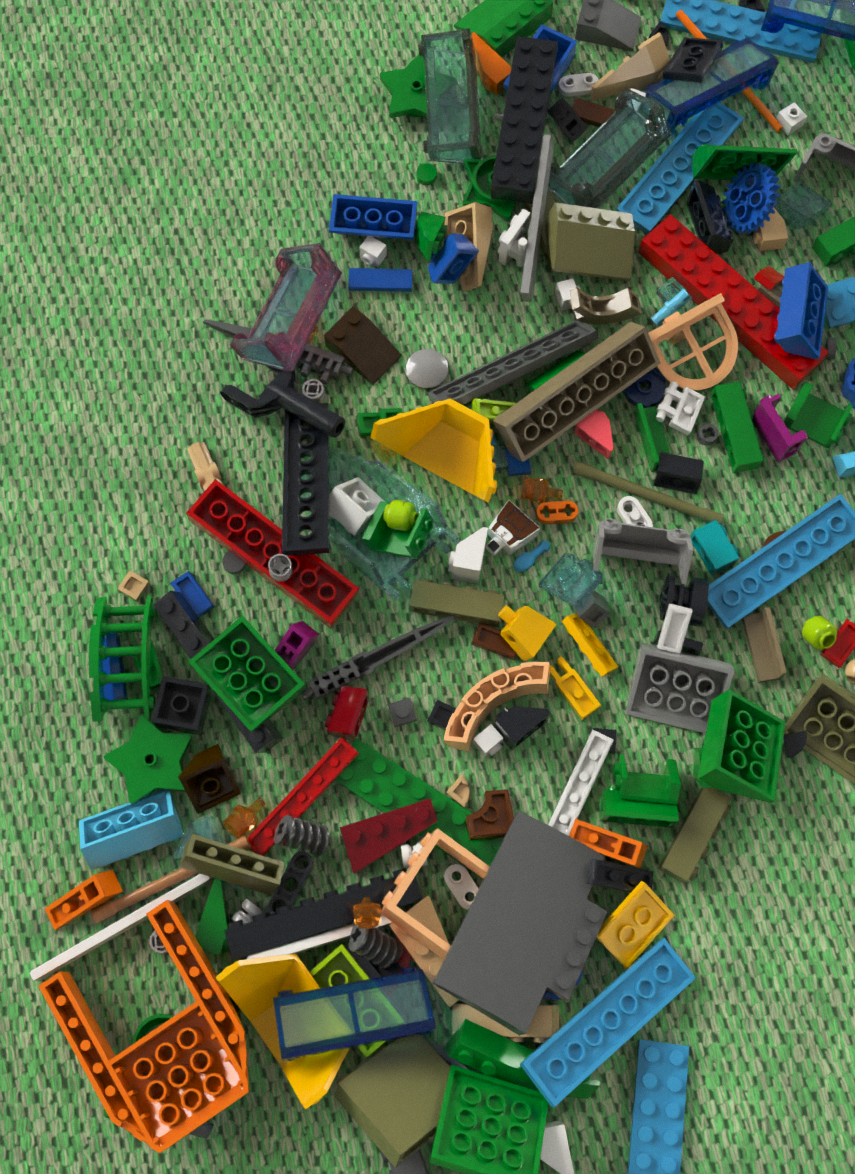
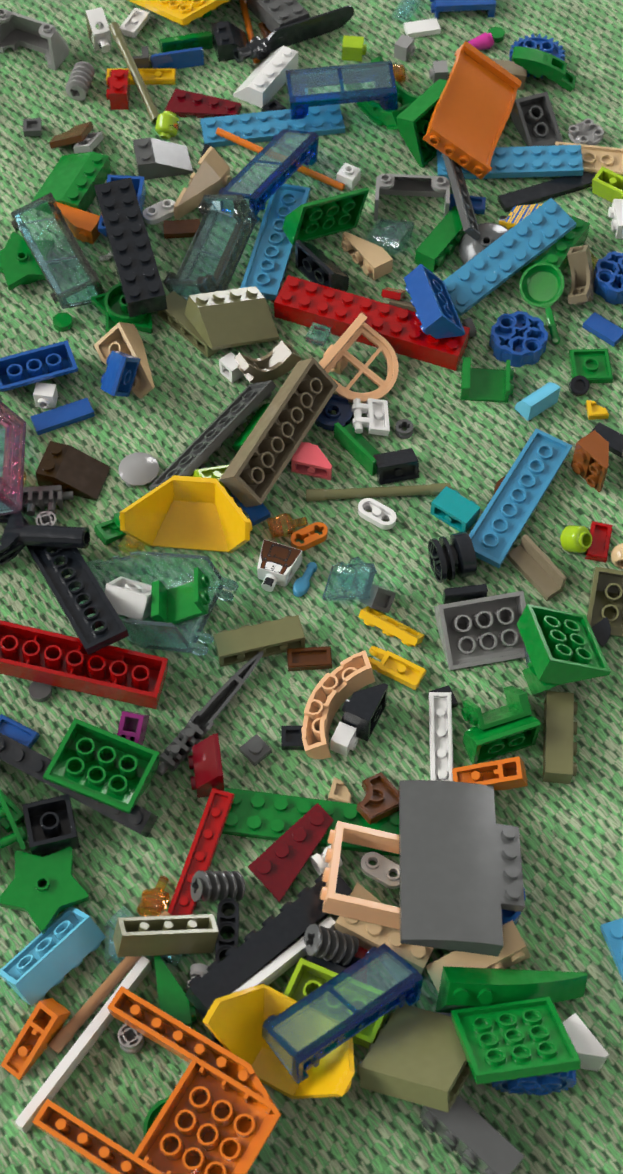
camera: 25 degrees left, 15 degrees down
dark brown slope [178,744,241,814] -> none
light grey wheel [268,554,292,582] -> none
clear orange piece [353,897,381,929] -> none
lime head [383,500,419,532] -> none
green slope [414,212,448,261] -> none
white slope [448,527,488,584] -> none
white plate [498,209,530,267] -> none
yellow torso [498,605,556,661] -> none
dark azure plate [520,938,696,1107] -> none
light grey tile [521,135,554,302] -> none
black slope [548,97,588,142] -> none
black tile [587,859,653,893] -> none
light grey windscreen [593,518,693,584] -> none
yellow tile [596,881,675,969] -> none
medium azure pin [651,288,692,327] -> none
white tile [657,604,692,654] -> none
black tile [663,37,723,83] -> none
green brick [711,381,764,473] -> none
blue gear [721,163,781,234] -> none
magenta panel [752,394,808,463] -> none

